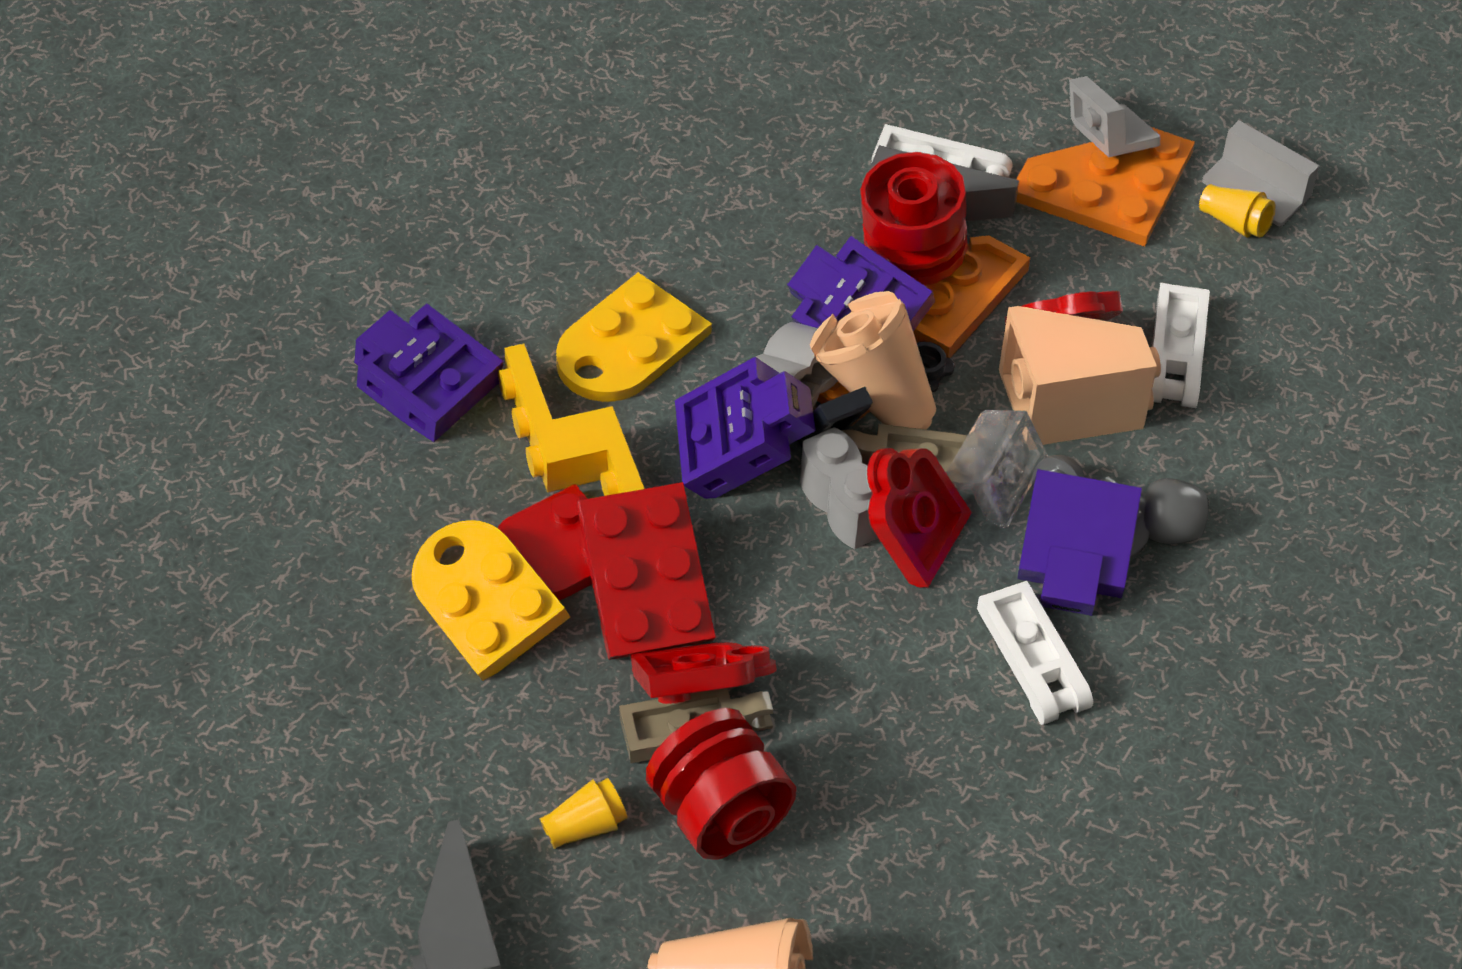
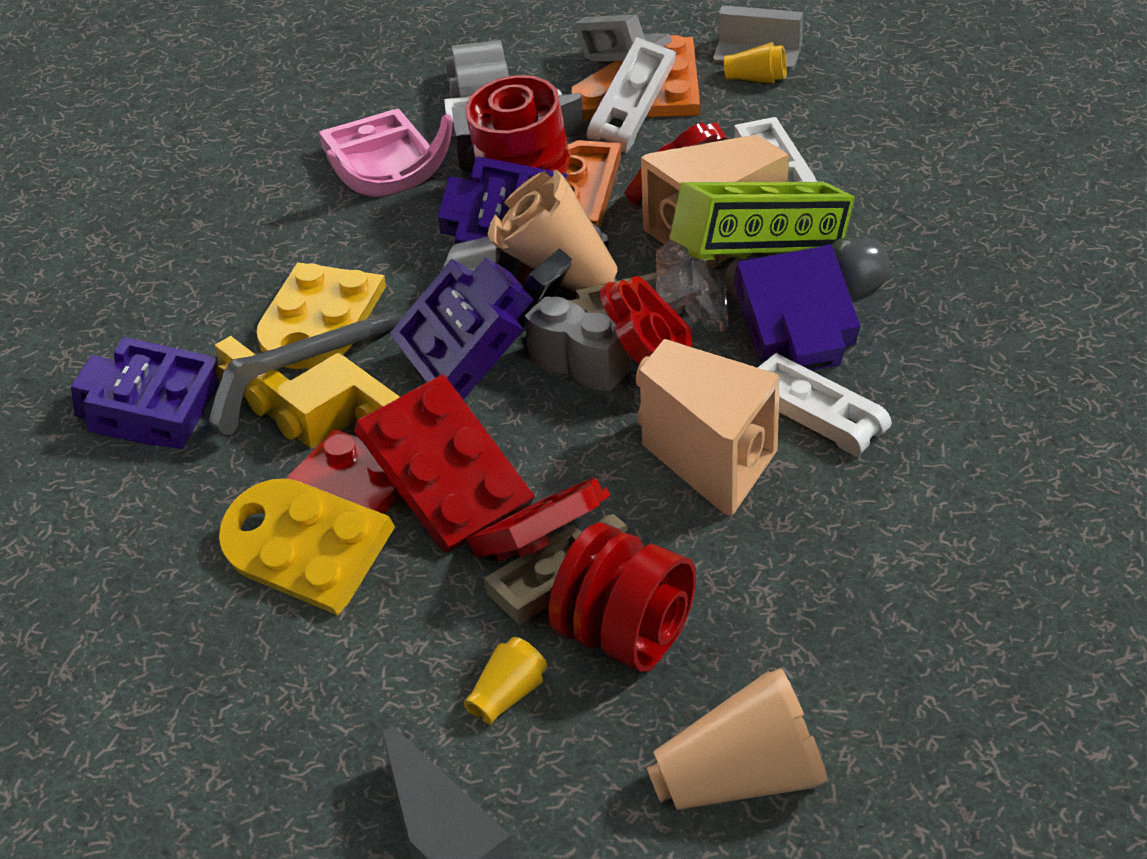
camera: 20 degrees left, 10 degrees down
none -> dark grey piece [209,311,400,435]
none -> bright pink piece [319,108,453,197]
none -> light grey brick [445,40,509,98]
none -> white plate [586,37,676,153]
none -> light nougat slope [636,339,780,516]
none -> lime brick [669,182,855,260]

